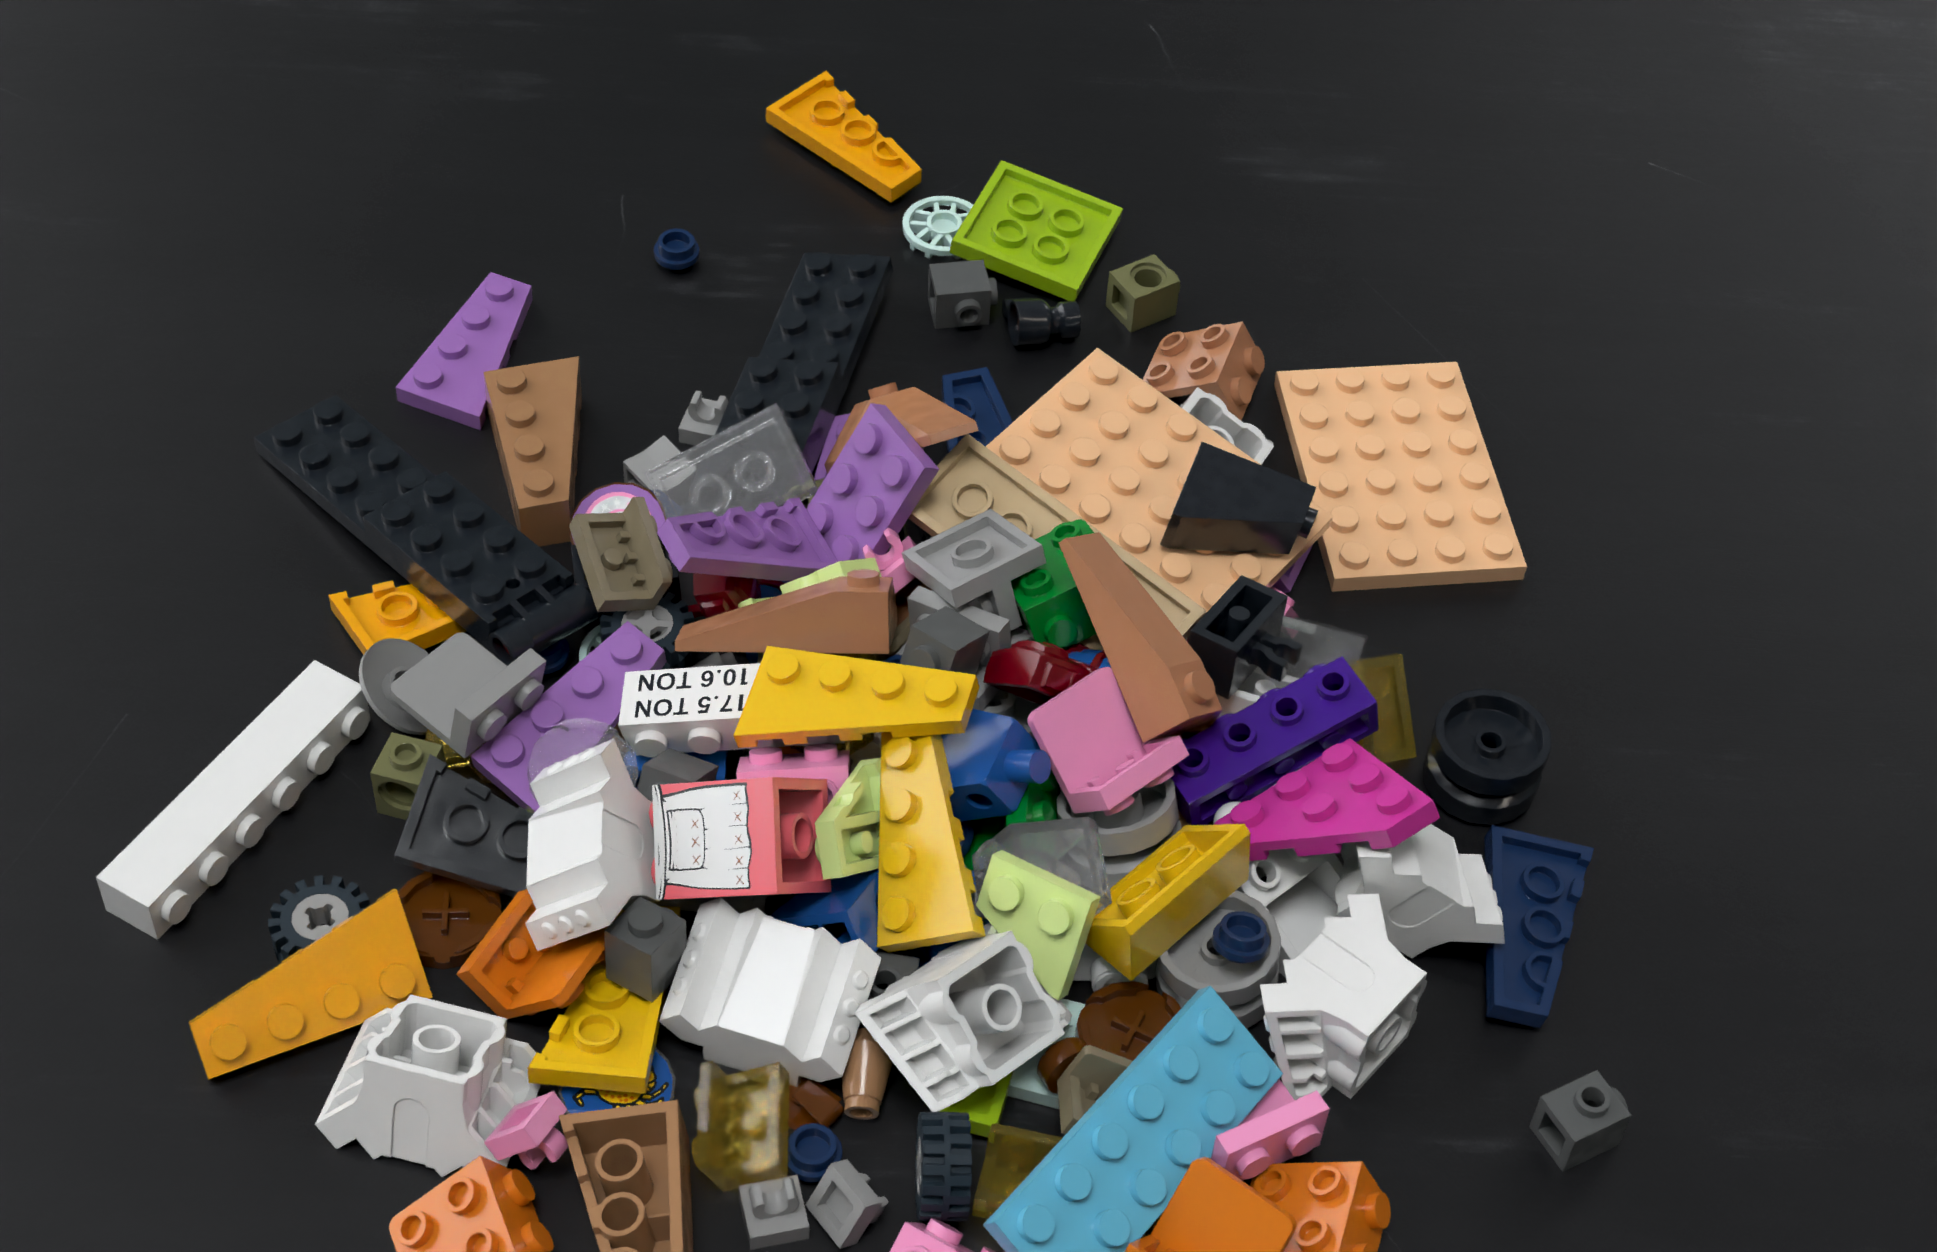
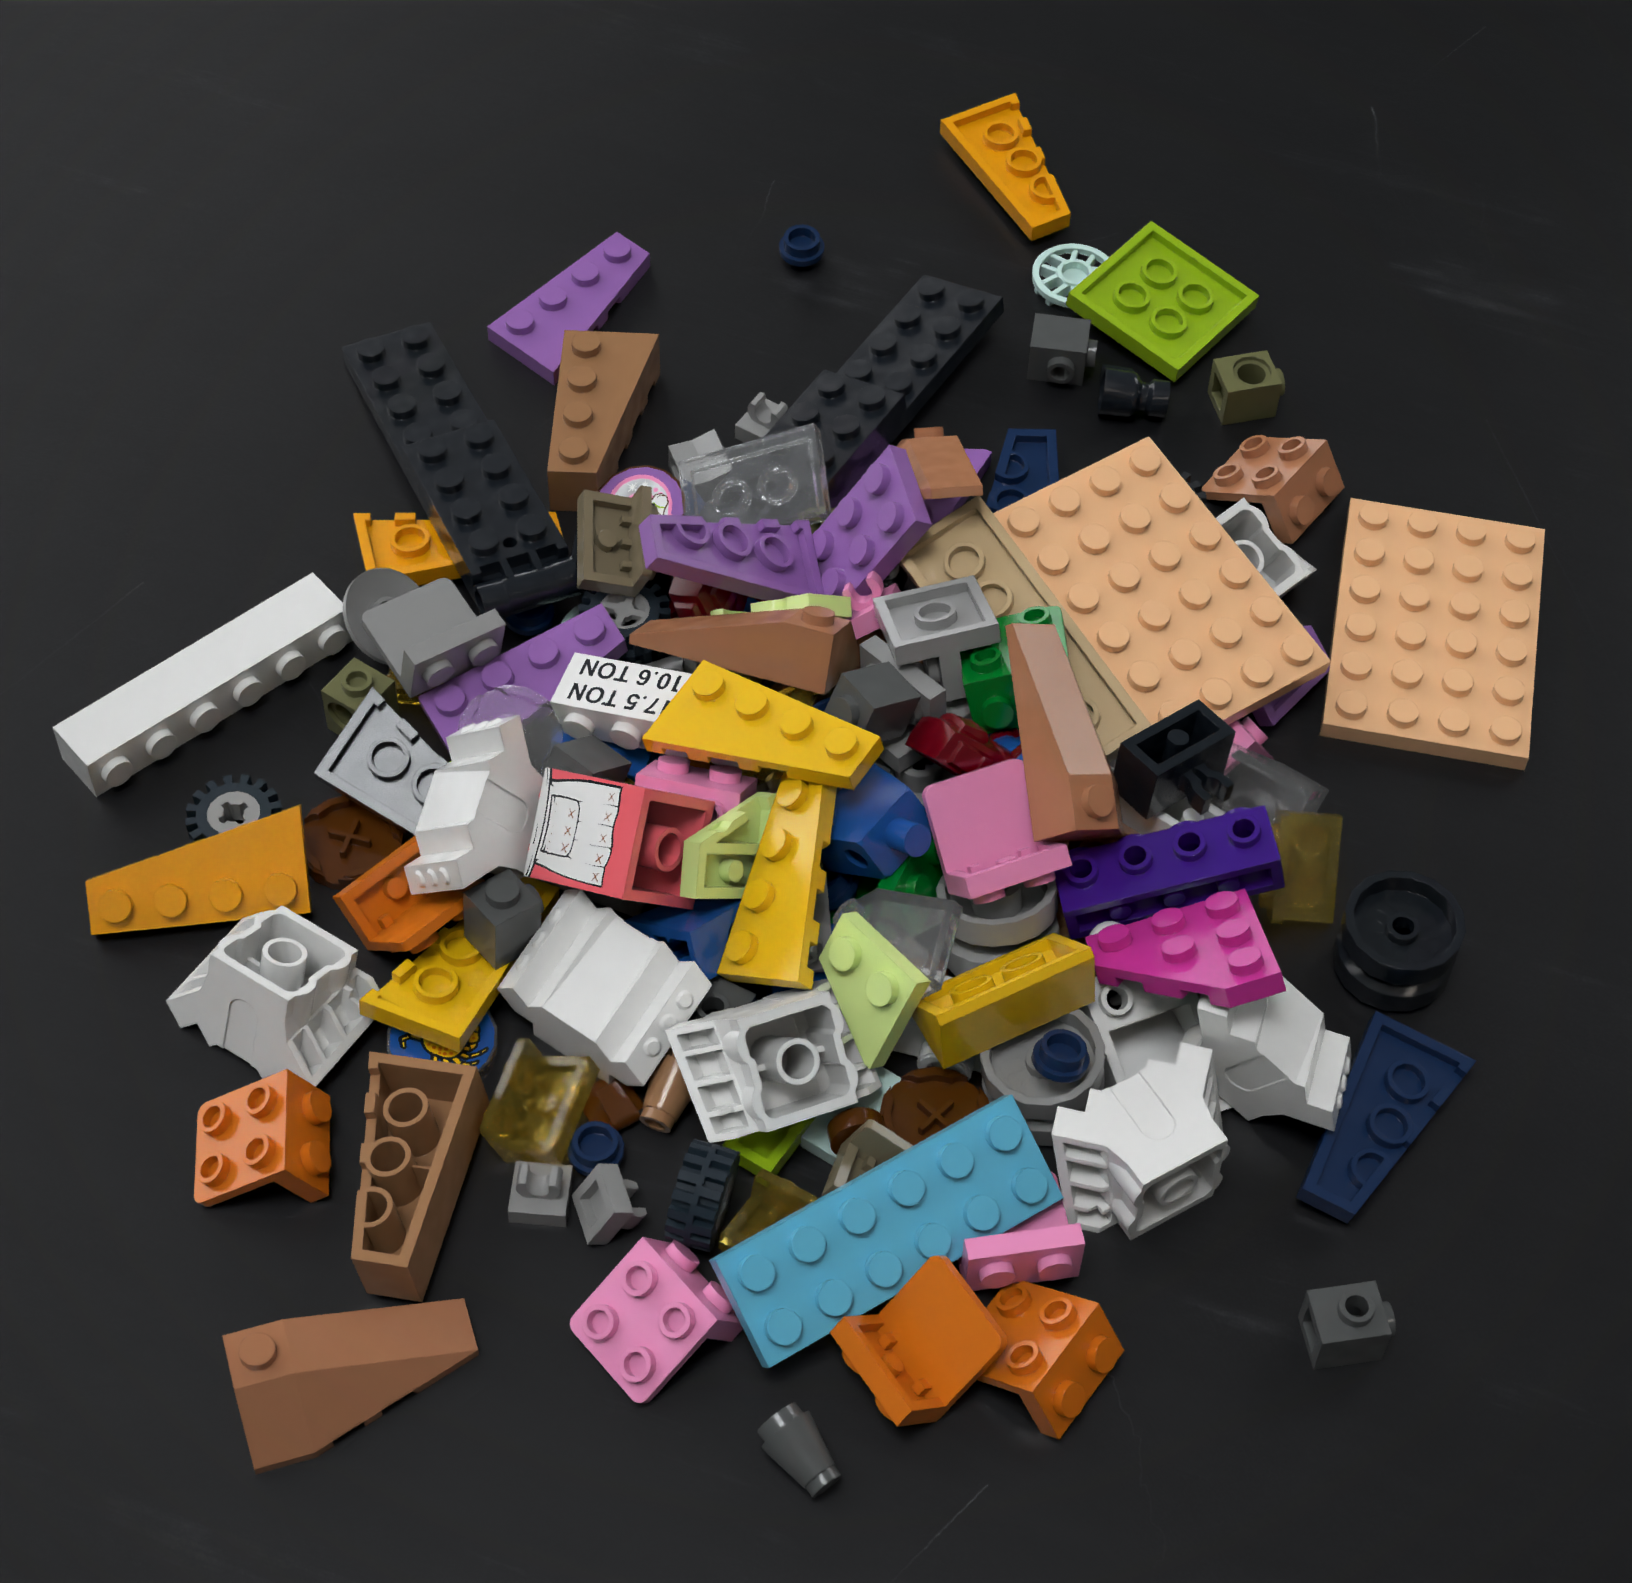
camera: 20 degrees right, 5 degrees up
bright pink tile [484,1091,568,1170] -> none
black slope [1160,442,1318,554] -> none

